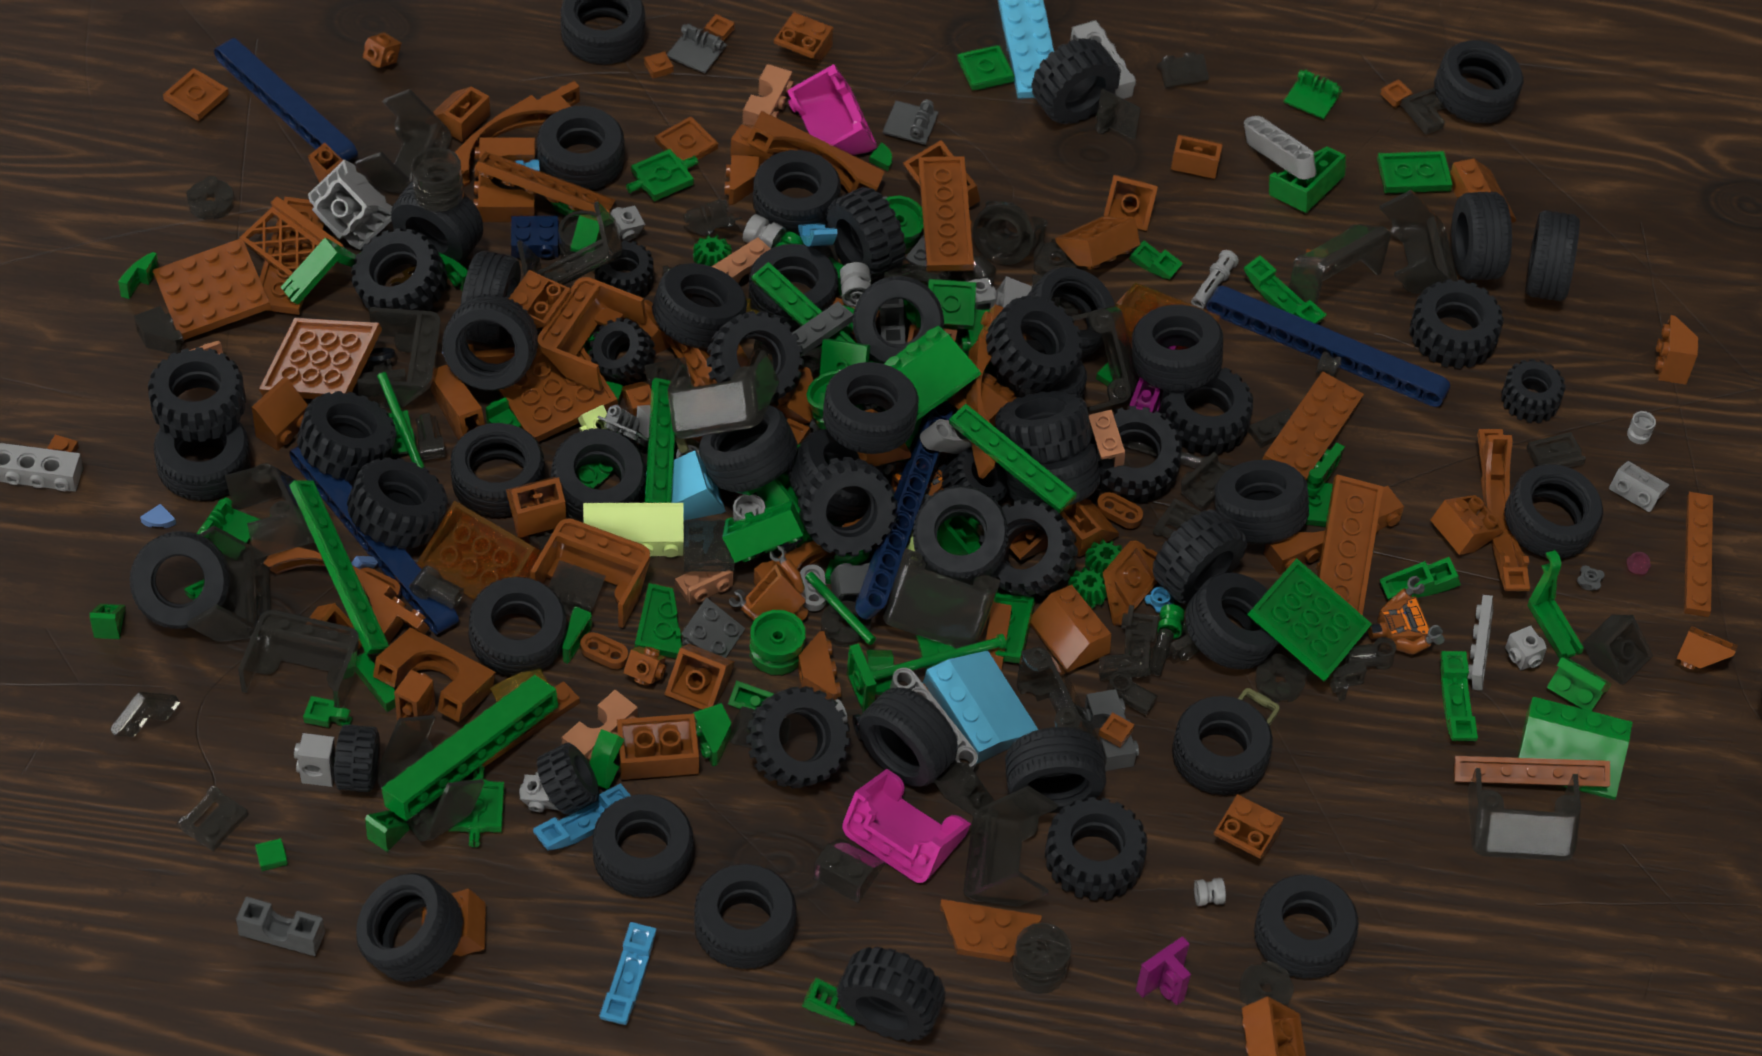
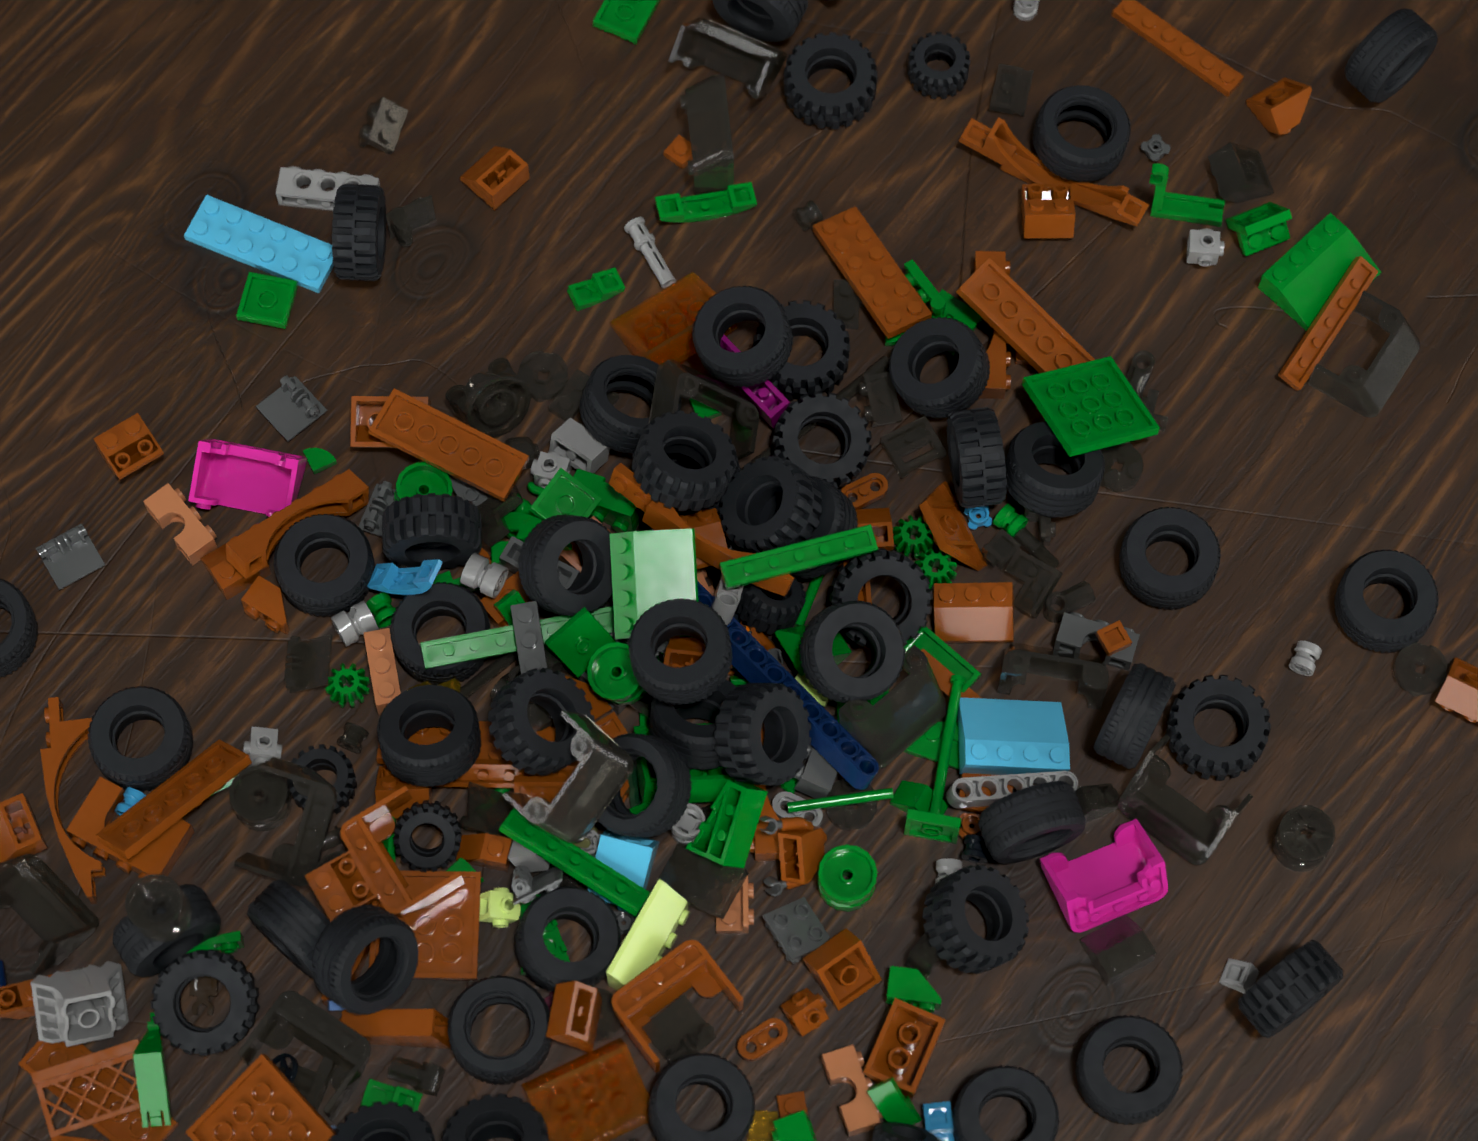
camera: 55 degrees left, 15 degrees up
green bar [377,372,425,468] -> none
green bracket [486,397,521,428] -> none
dark blue plate [511,216,558,258] -> none
green slope [562,606,592,664] -> none
green slope [570,215,610,257] -> none
green plate [626,149,698,201] -> none
green wing [634,583,682,659] -> none
dark orange plate [644,51,673,79] -> none
dark orange tile [655,116,719,160] -> none
dark orange plate [704,14,735,41] -> none
green slope [728,680,773,713] -> none
dark orange slope [798,631,841,700] -> none
green slope [802,978,856,1026] -> none
dark orange wing [940,899,1042,963] -> none
dark orange slope [1055,216,1140,269] -> none
nougat bracket [1089,409,1125,467] -> none
dark orange slope [1104,175,1158,231] -> none
magenta bracket [1136,936,1191,1006] -> none
dark blue beam [1206,286,1450,407] -> none
dark orange slope [1214,794,1284,858] -> none
olive piece [1238,688,1280,726] -> none
light grey beam [1244,116,1316,179] -> none
green wedge [1269,146,1346,213] -> none
green hinge [1284,69,1342,119] -> none
torso [1368,576,1445,655] -> none
green slope [1379,557,1461,601] -> none
green slope [1441,651,1478,741] -> none
light grey plate [1468,595,1493,690] -> none
light grey bracket [1609,461,1669,512] -> none
clear pink plate [1626,552,1651,575] -> none

